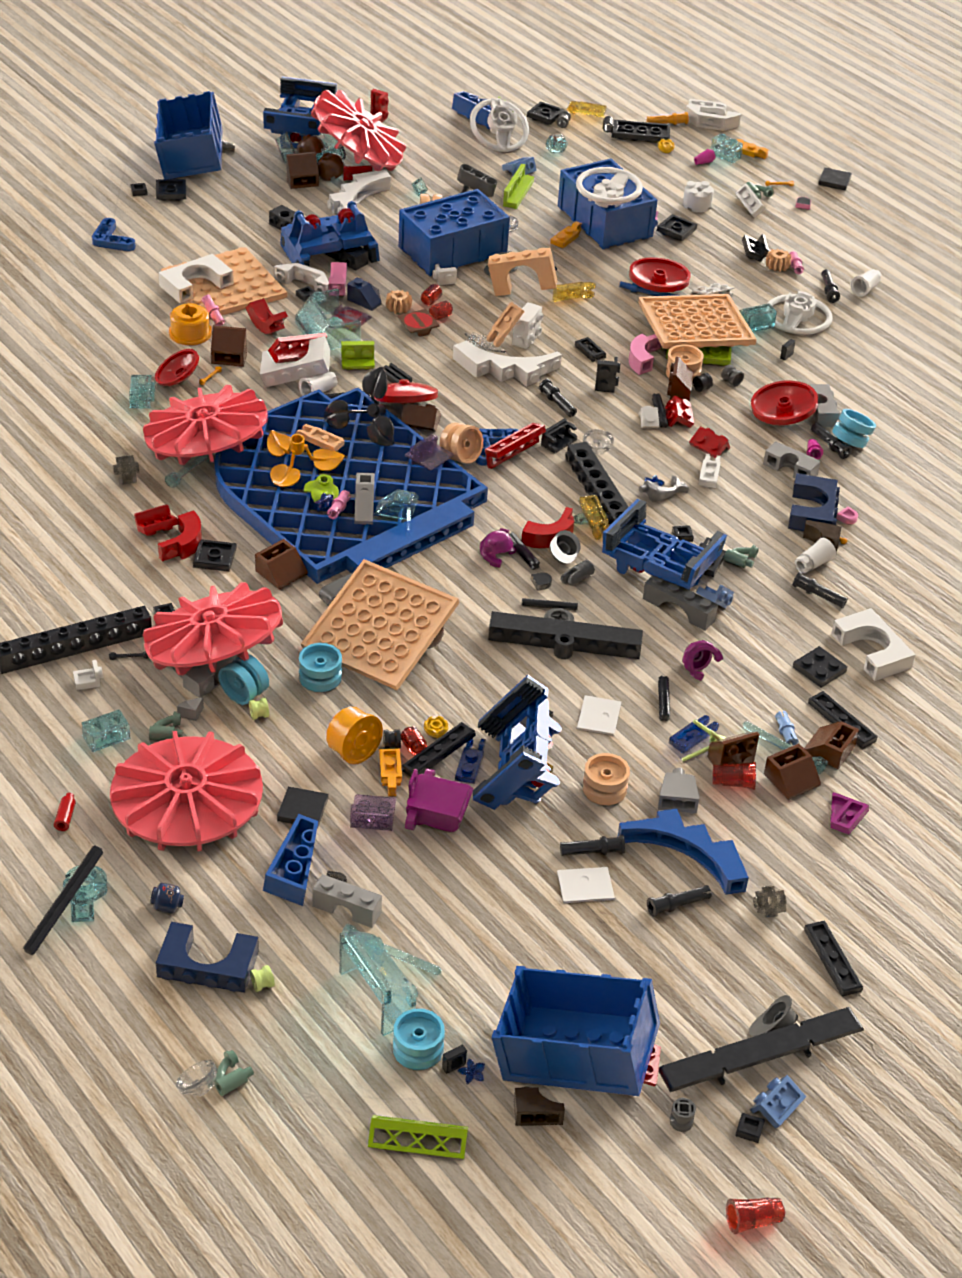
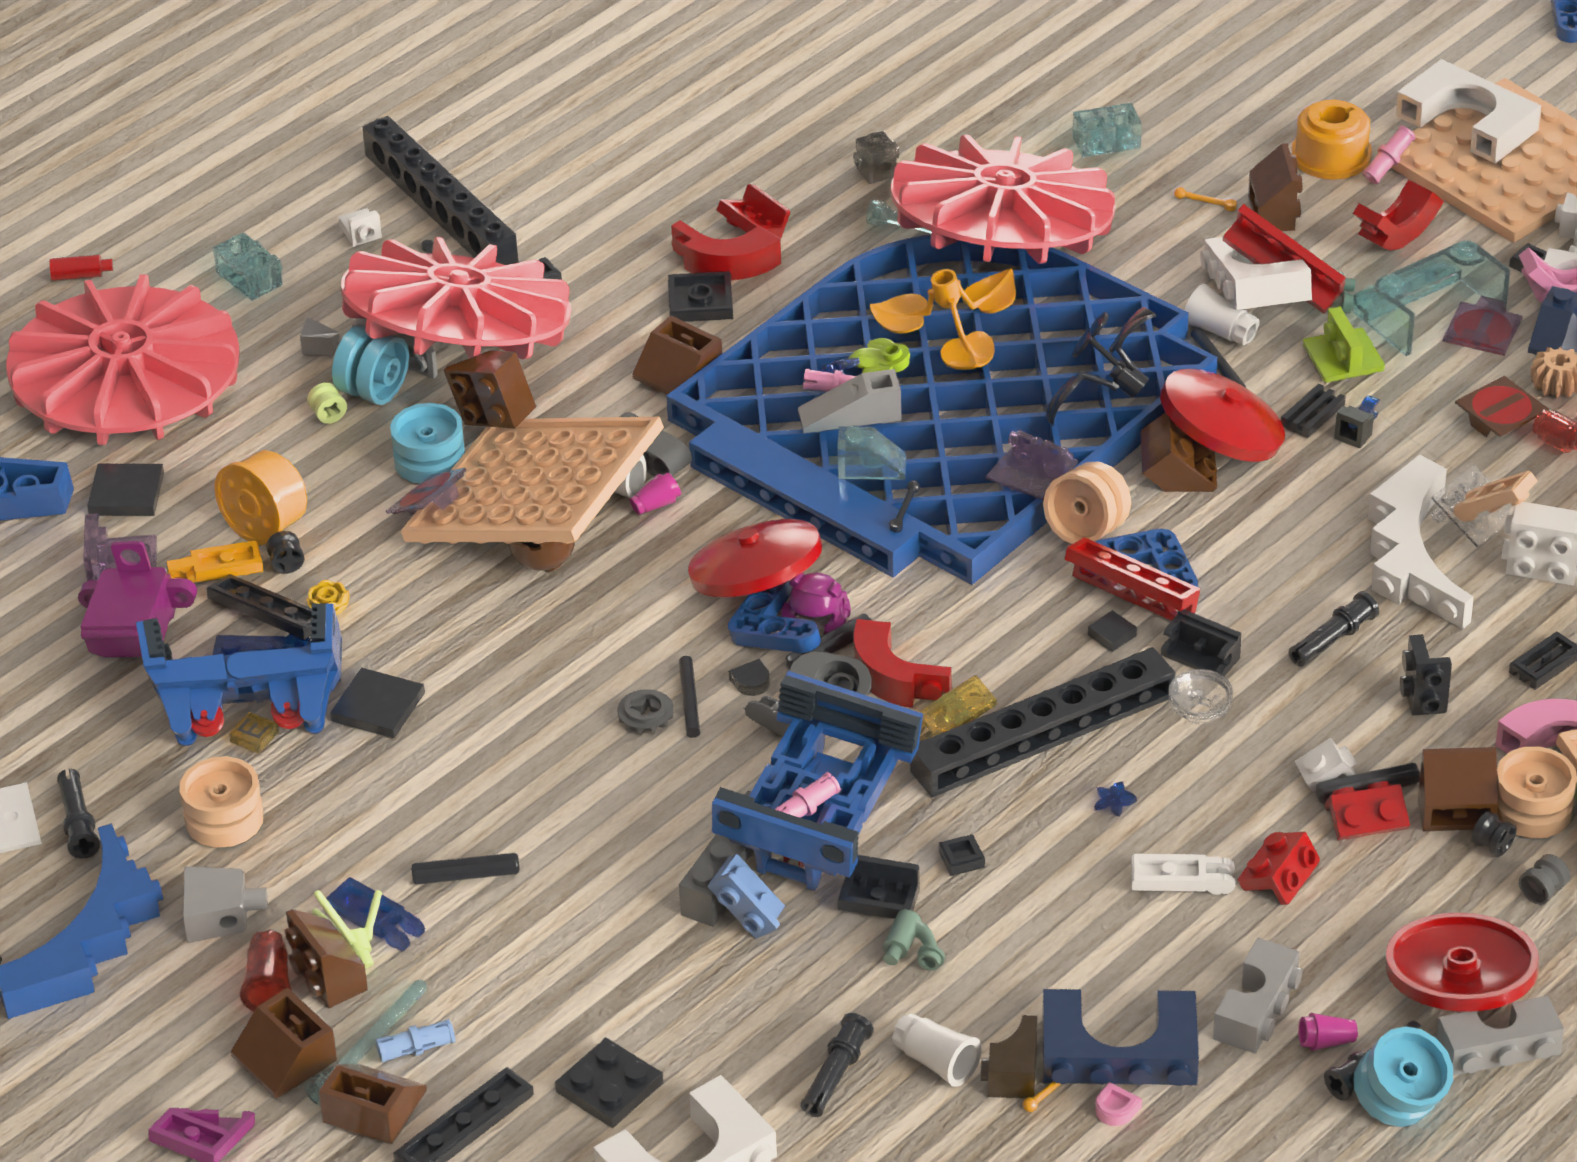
camera: 85 degrees right, 0 degrees up
sand green plant [149,711,183,740] -> none
red dish [155,349,199,387] -> none
light nougat hinge [295,424,345,451] -> none
clear red brick [401,726,427,755] -> none
black hinge [488,611,643,659] -> none
white piece [577,695,621,736] -> none
flat silver animal [639,475,689,502] -> none
magenta helmet [682,640,723,681] -> none
none -> piece [385,468,467,515]
none -> reddish brown slope [443,350,536,428]
none -> red dish [688,519,822,597]
none -> blue beam [728,581,821,653]
none -> bright pink pin [775,772,840,818]
none -> black hinge [889,480,920,533]
none -> black tile [1088,610,1137,652]
none -> pearl dark grey piece [1334,395,1380,449]

